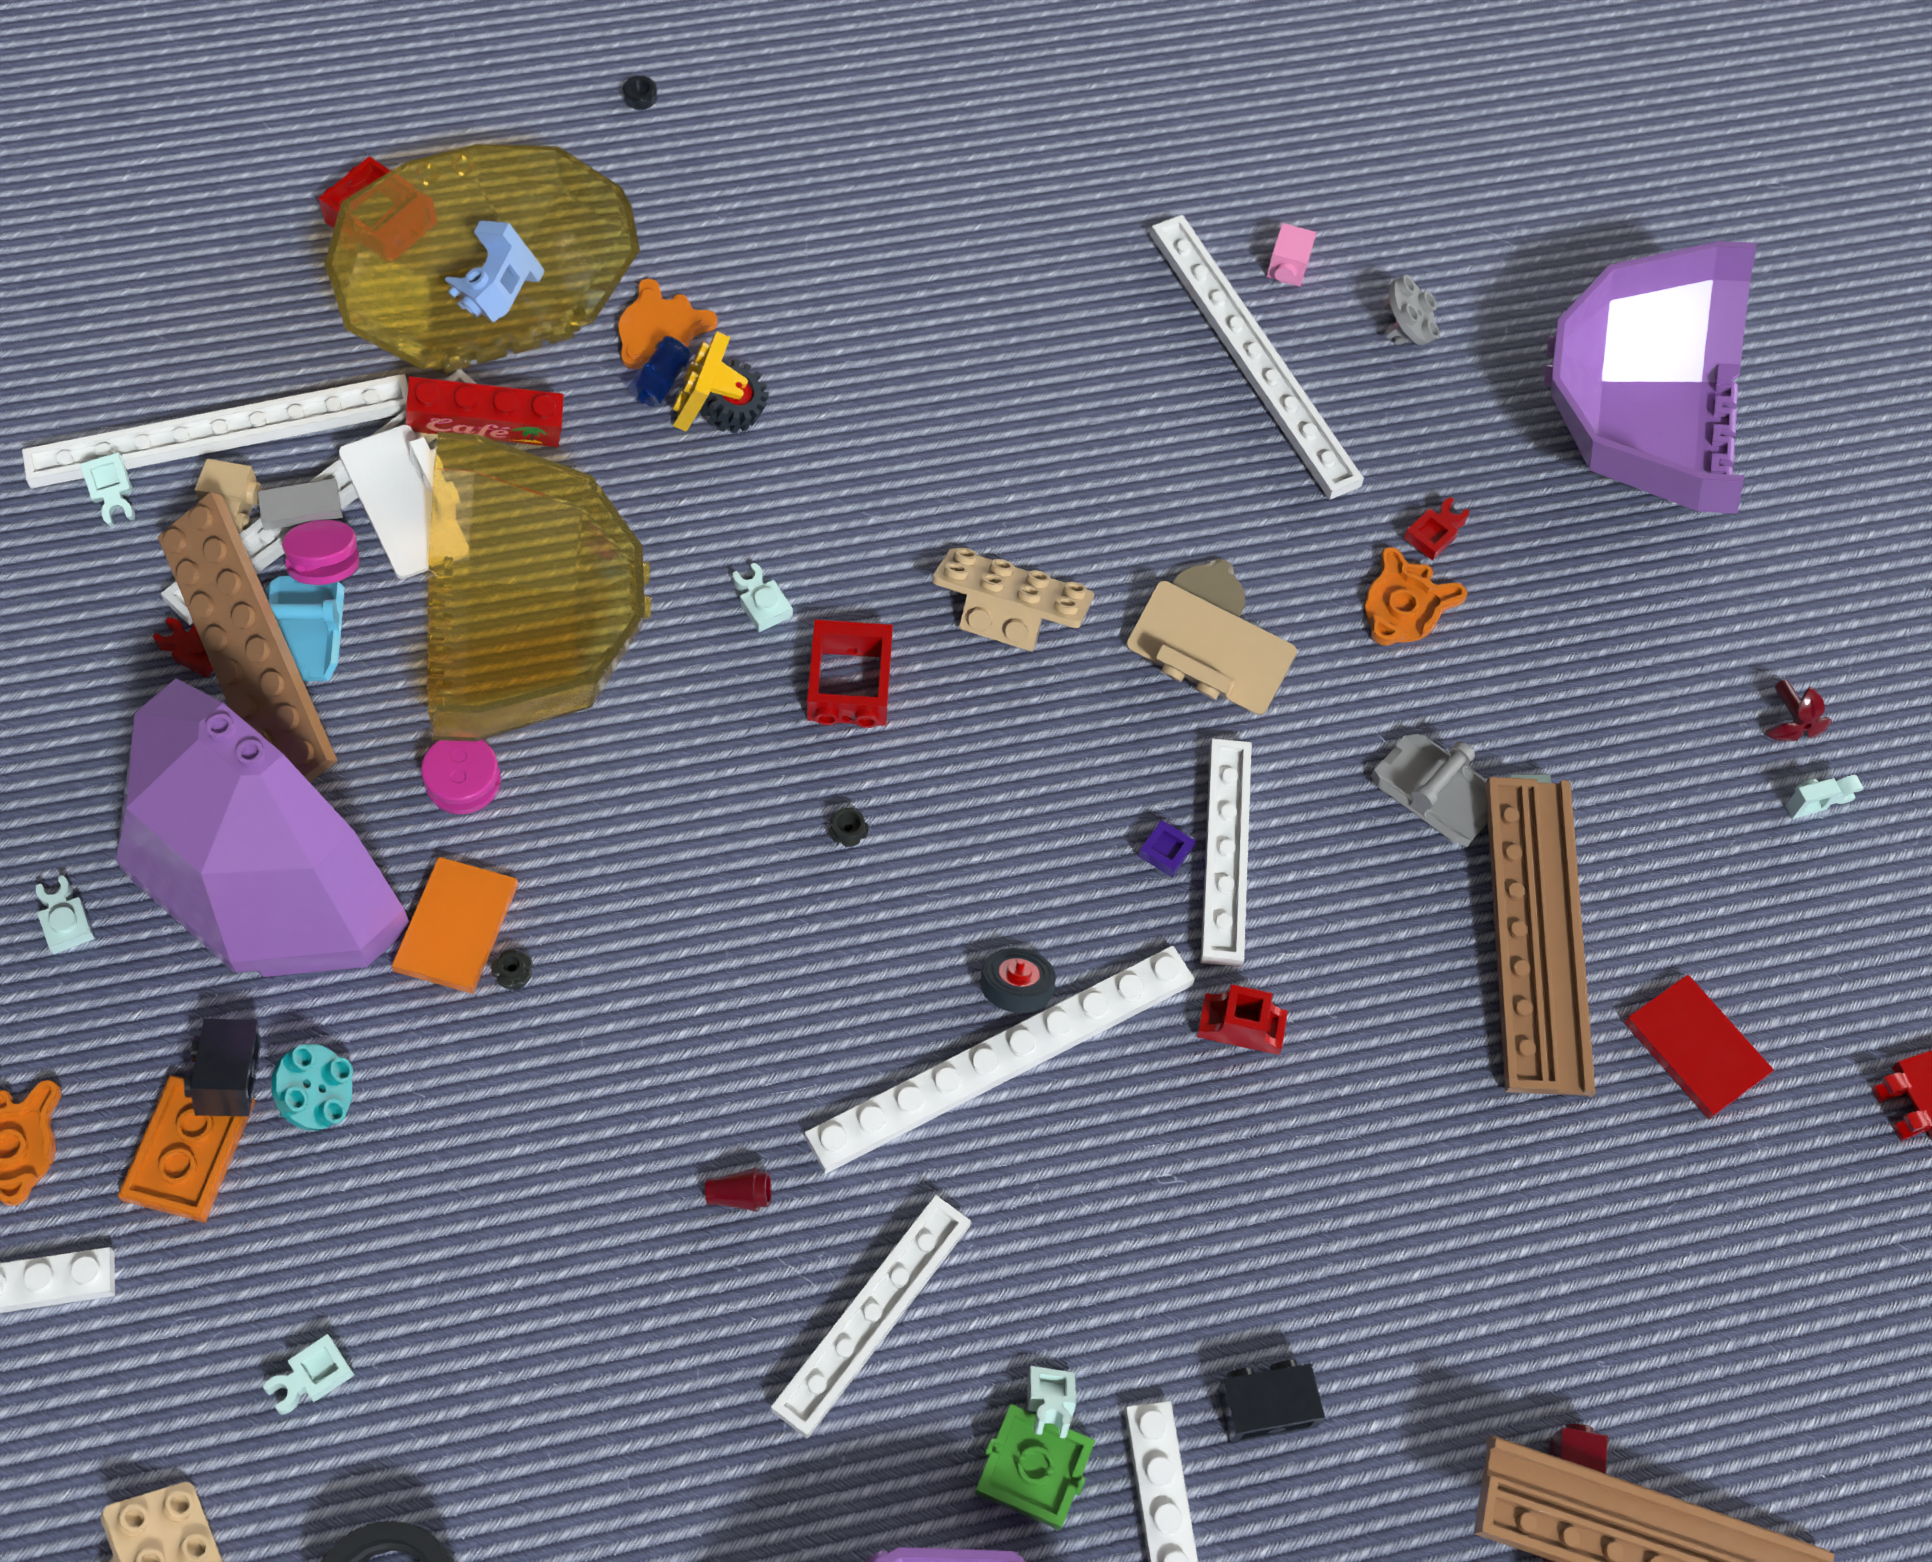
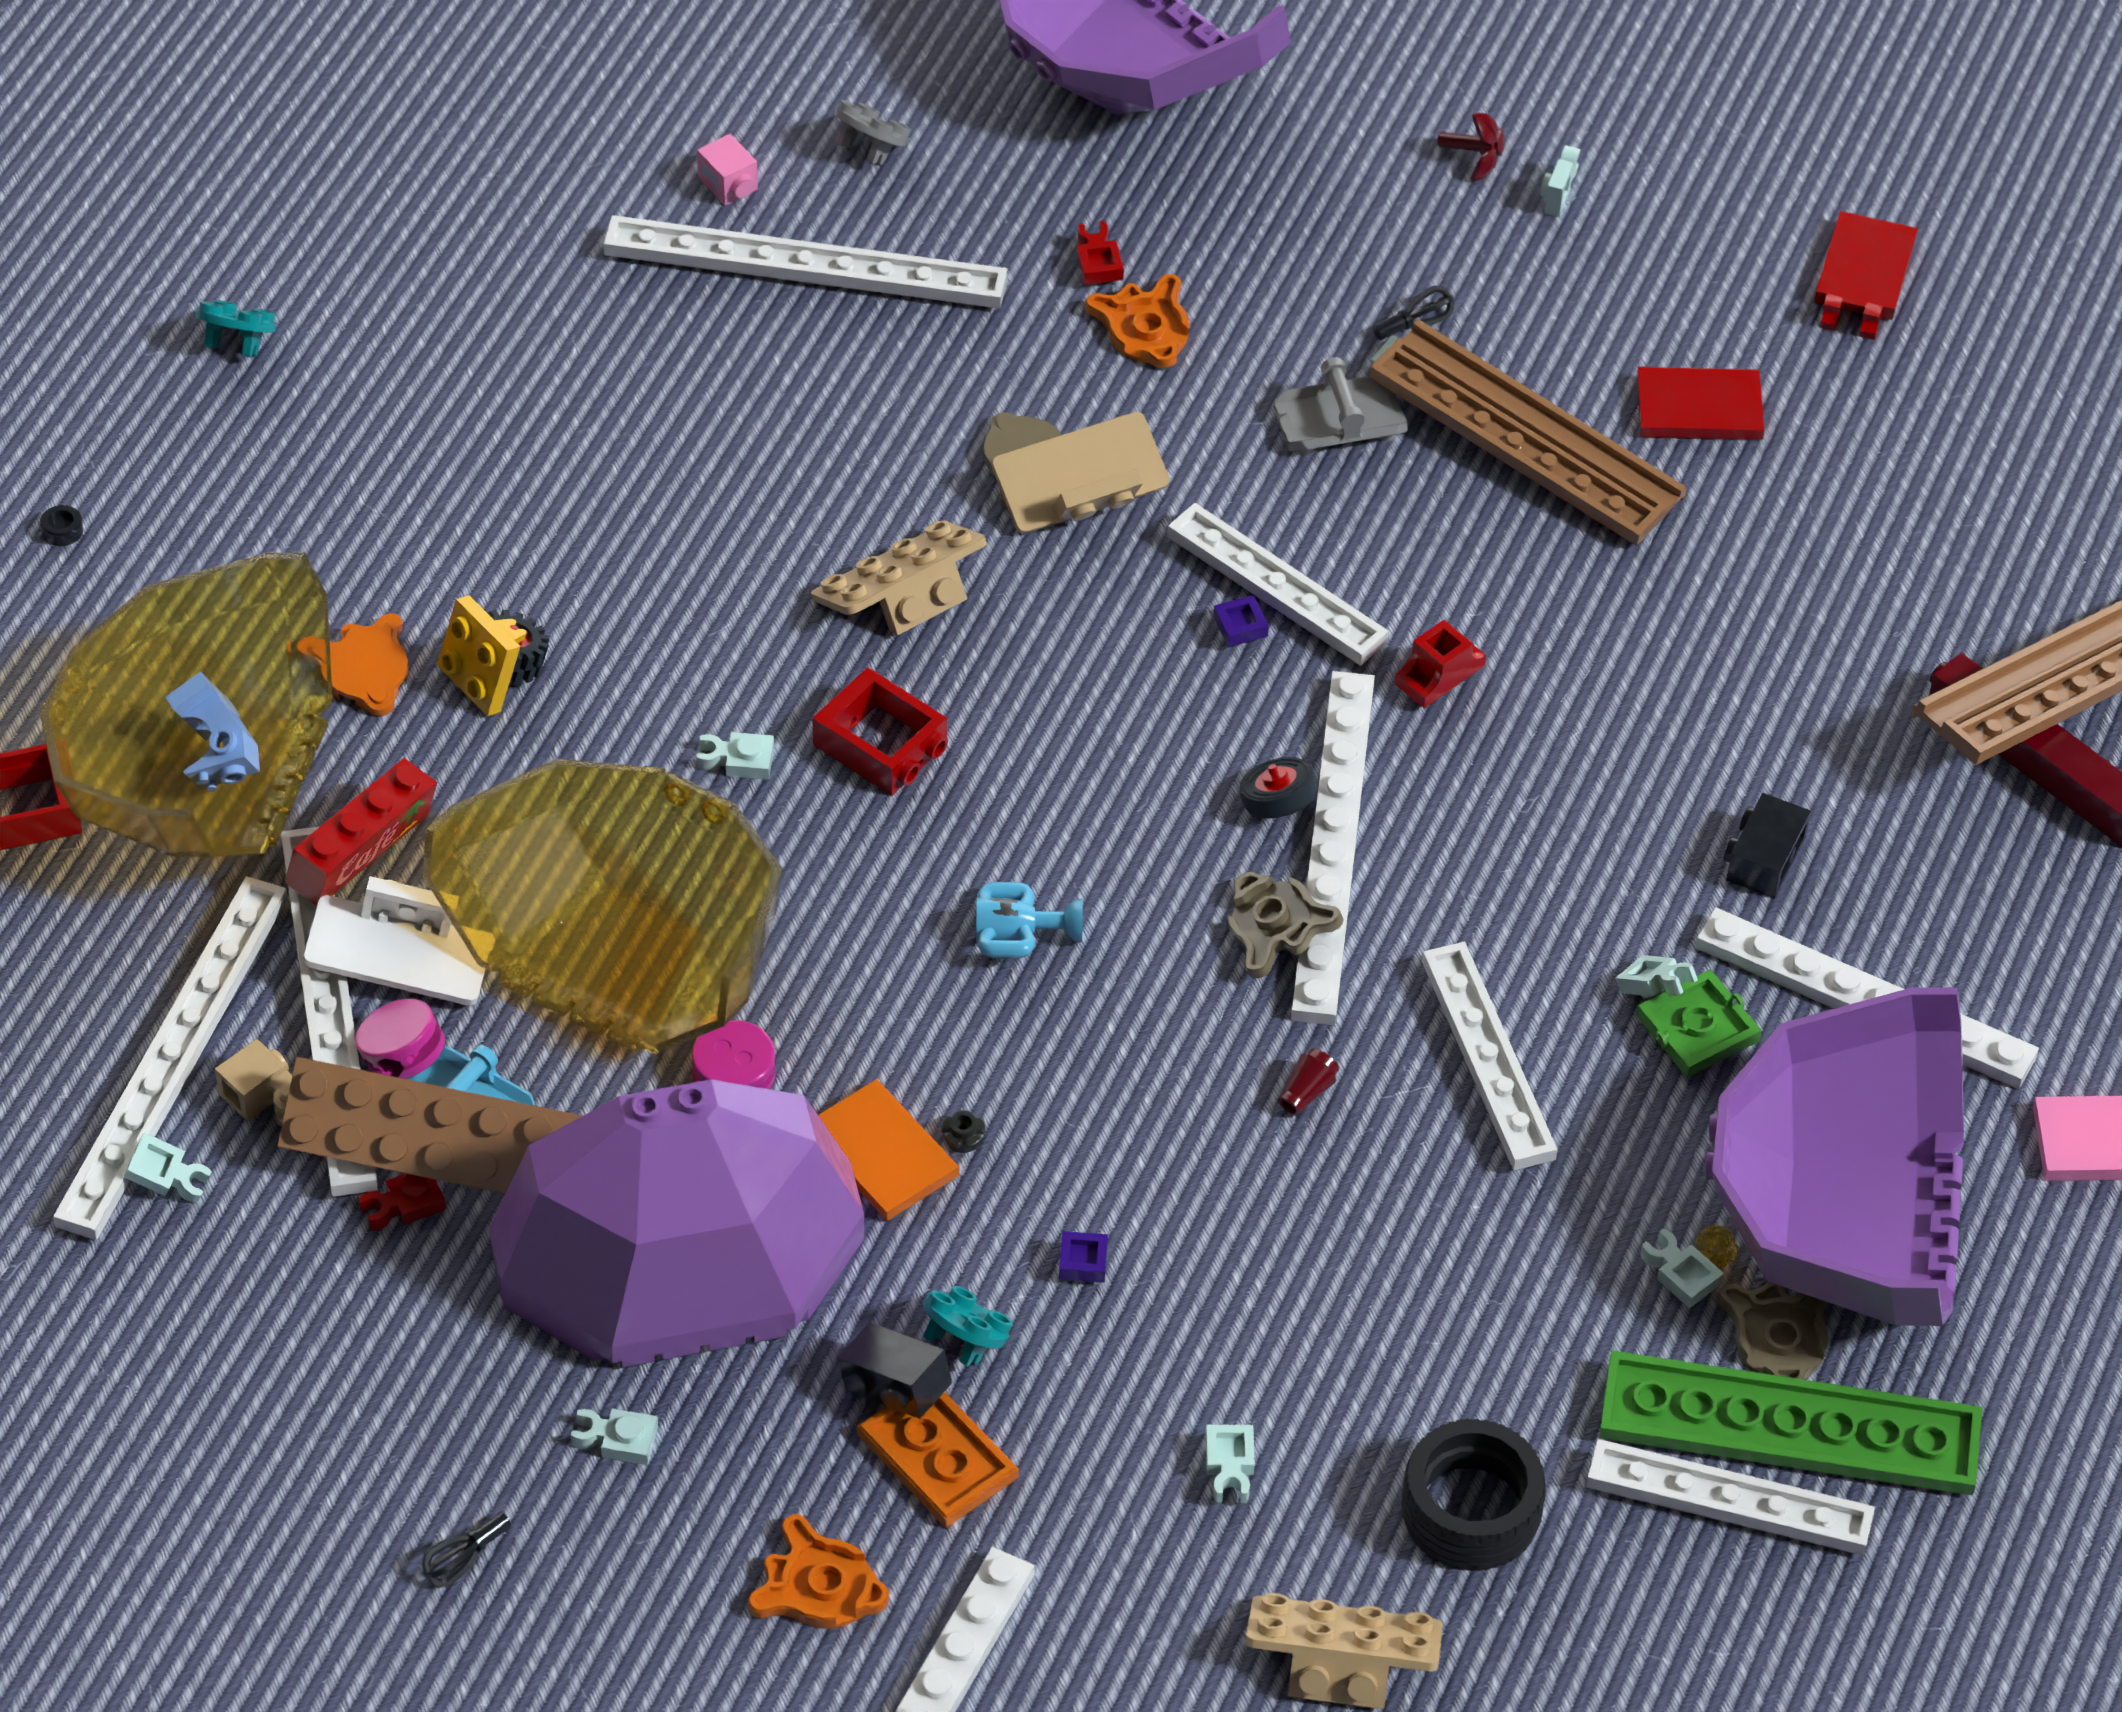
camera: 50 degrees left, 10 degrees down
light grey tile [258,478,343,530] -> none
clear blue piece [628,336,691,407] -> none
pearl dark grey plate [829,808,869,847] -> none
none -> teal plate [195,300,277,357]
none -> medium azure piece [976,882,1083,958]
none -> dark purple plate [1059,1231,1108,1283]
none -> dark tan tile [1228,872,1344,978]
none -> black piece [1373,286,1454,341]

